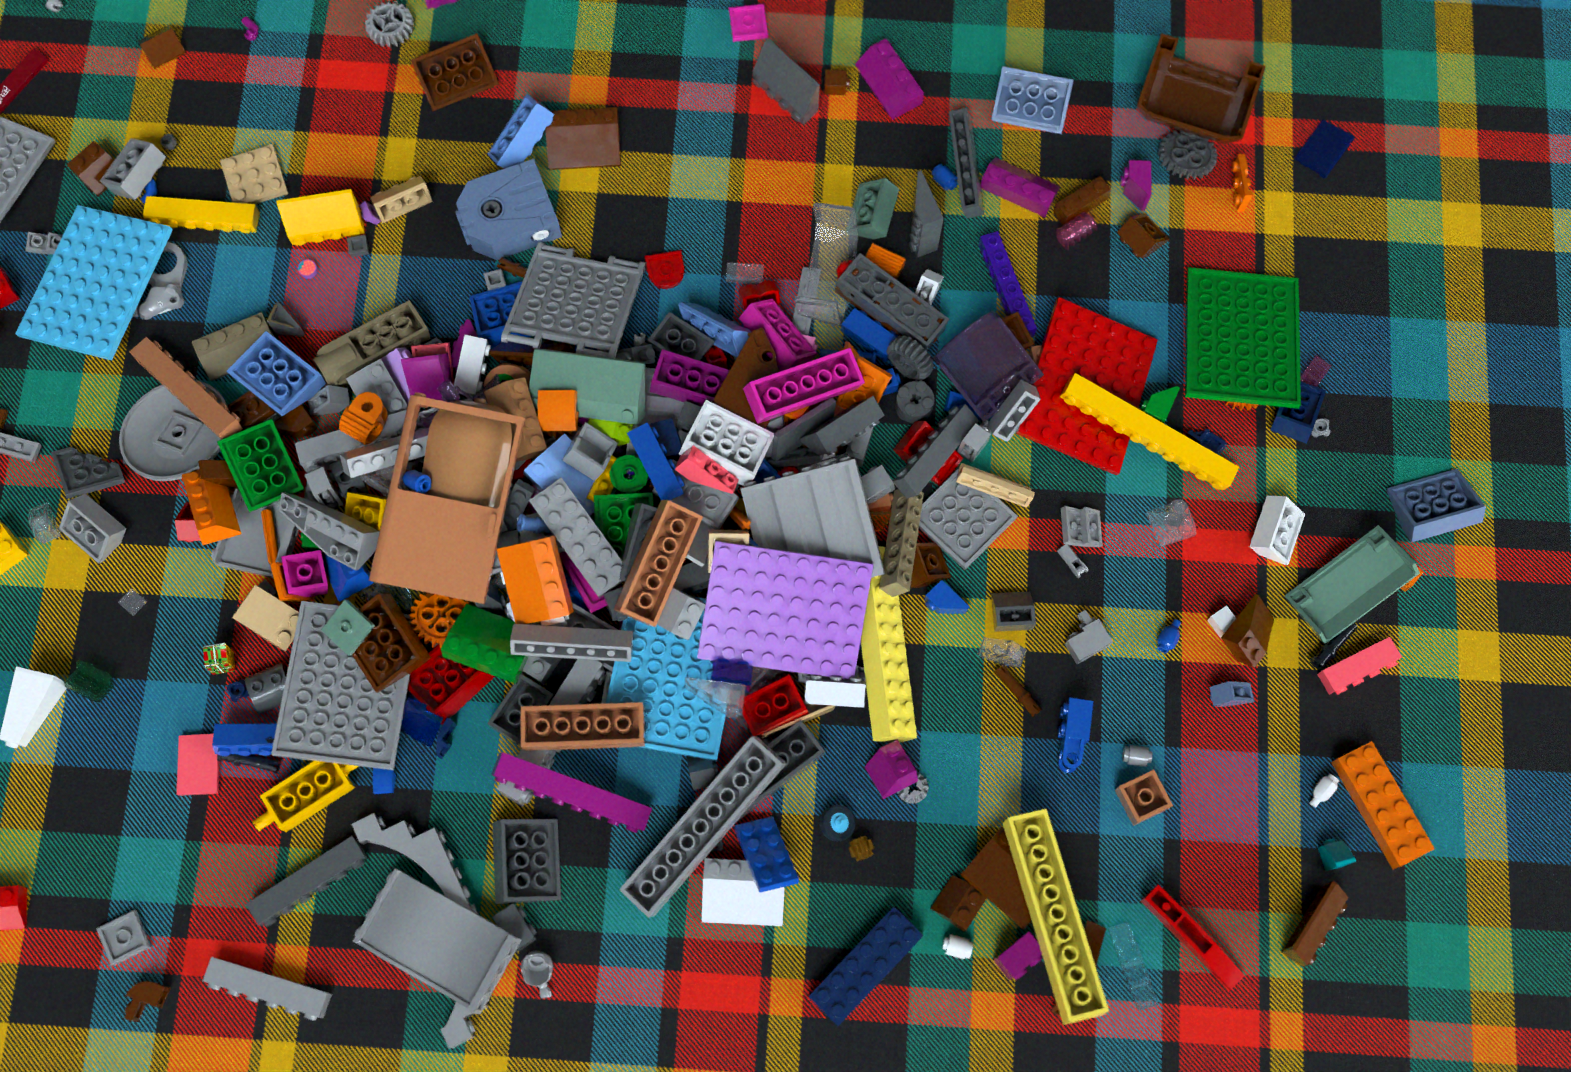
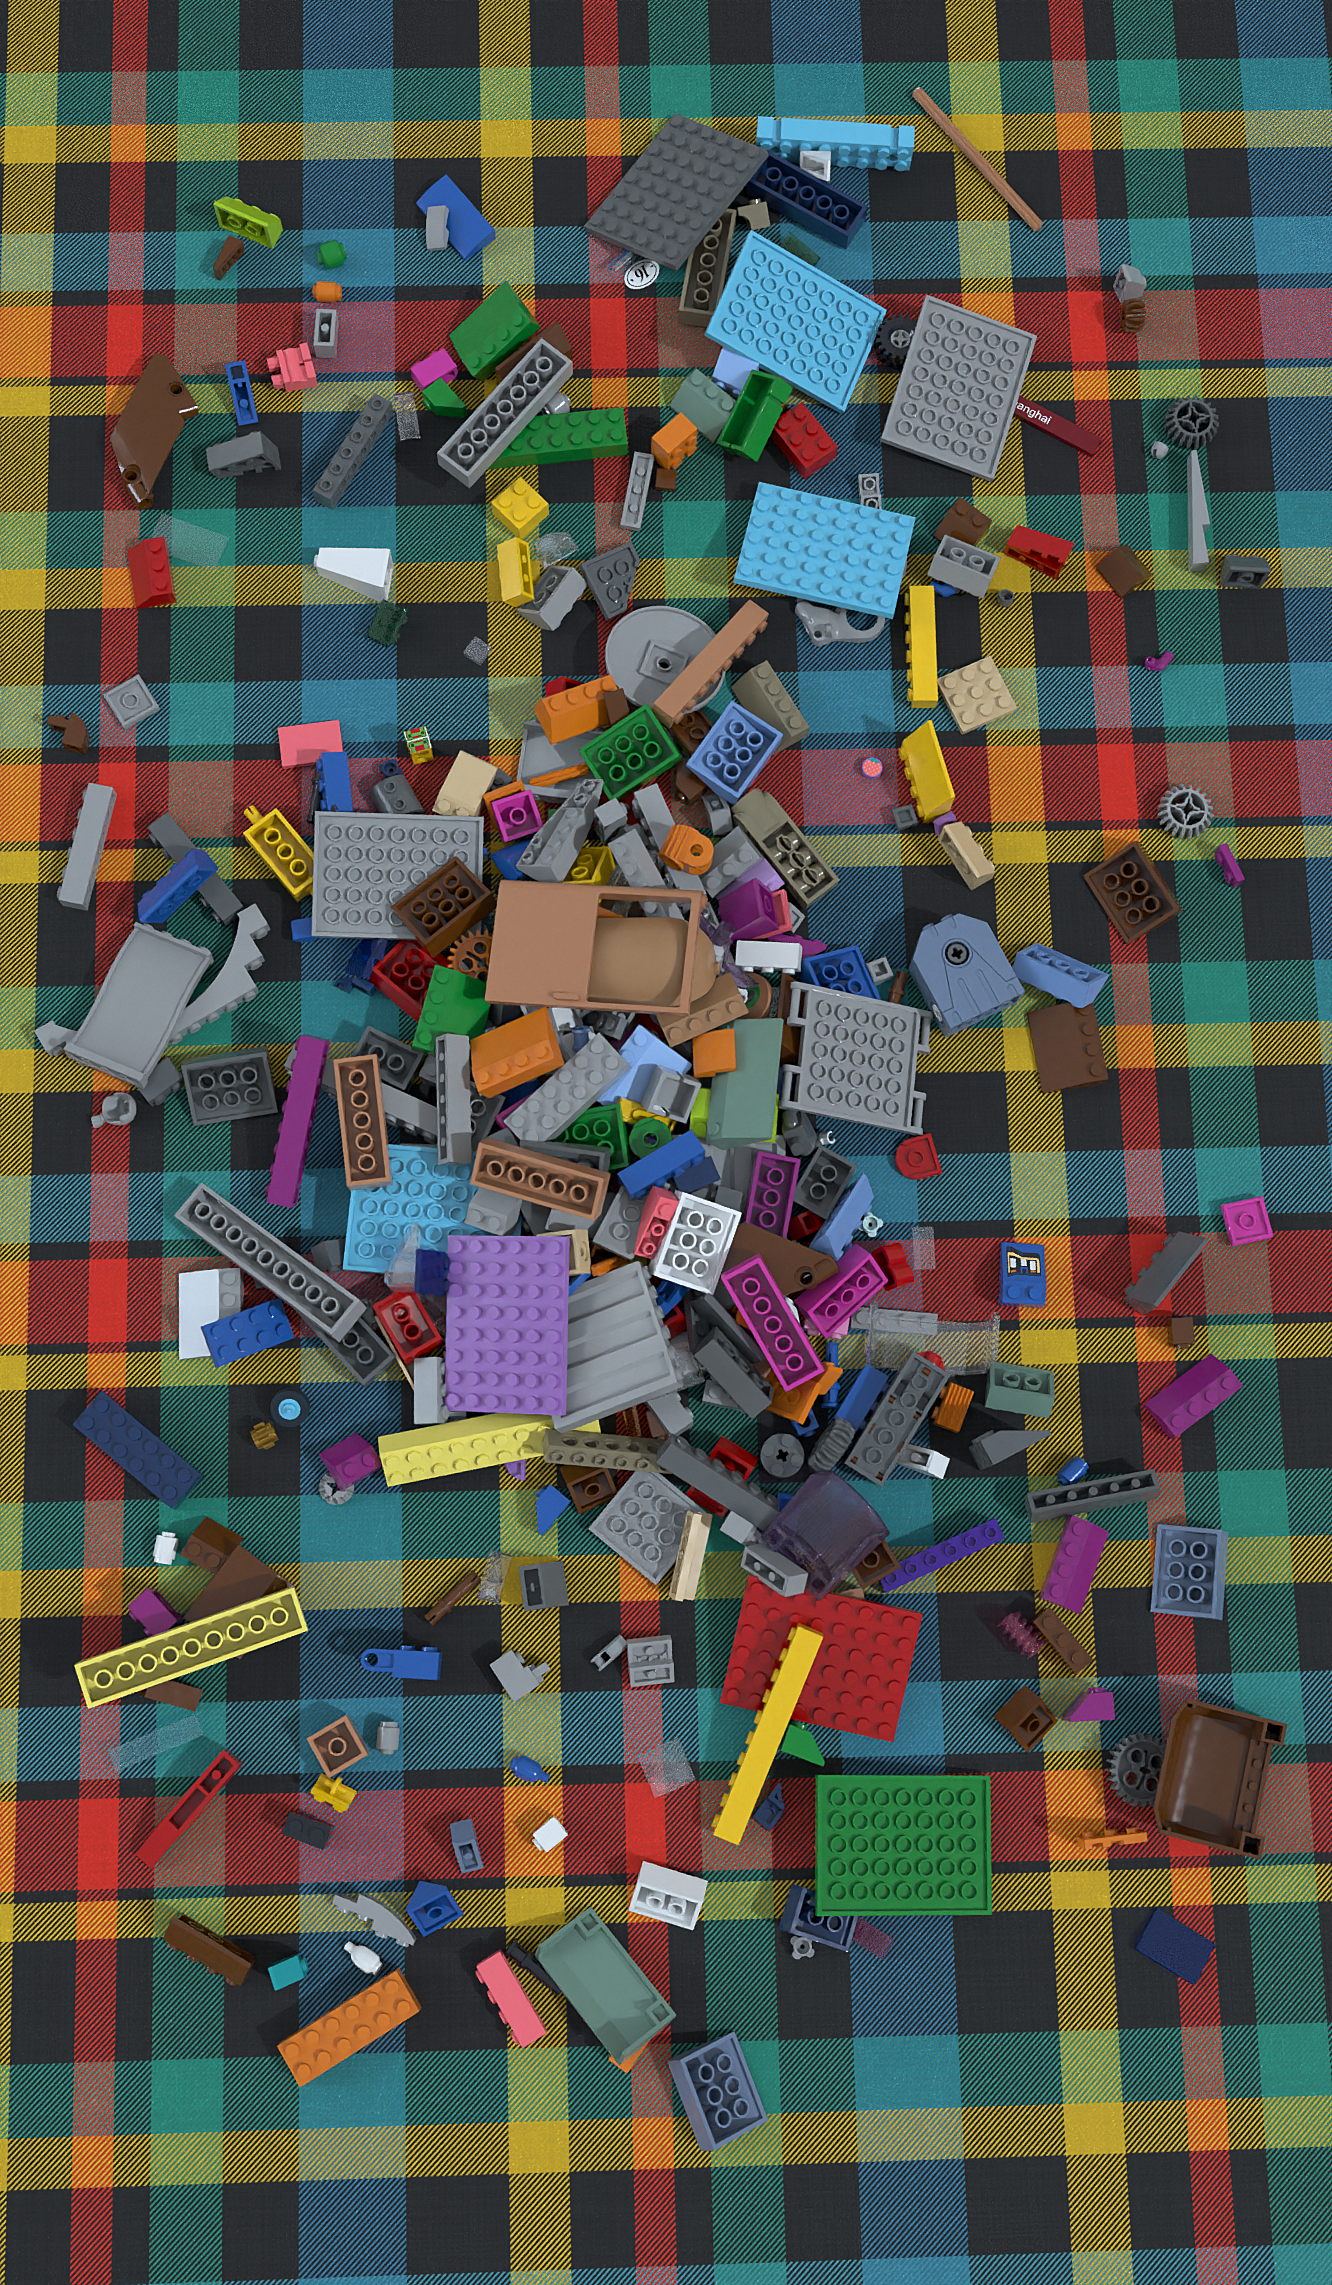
camera: 80 degrees right, 5 degrees up
dark grey slope [267,302,305,337] -> none
sand green plate [322,600,375,656] -> none
blue brick [403,470,431,494] -> none
reddish brown slope [1221,594,1274,668] -> none
none -> blue slope [137,849,219,923]
none -> black brick [281,1810,335,1850]
none -> yellow hips [311,1773,357,1813]
none -> light grey slope [332,1892,416,1947]
none -> blue slope [406,1881,464,1937]
none -> yellow brick [497,537,534,607]
none -> medium lavender tile [504,1459,526,1480]
none -> light aqua plate [858,1212,883,1237]
none -> slope [998,1242,1046,1309]
none -> red wedge [1003,525,1075,580]

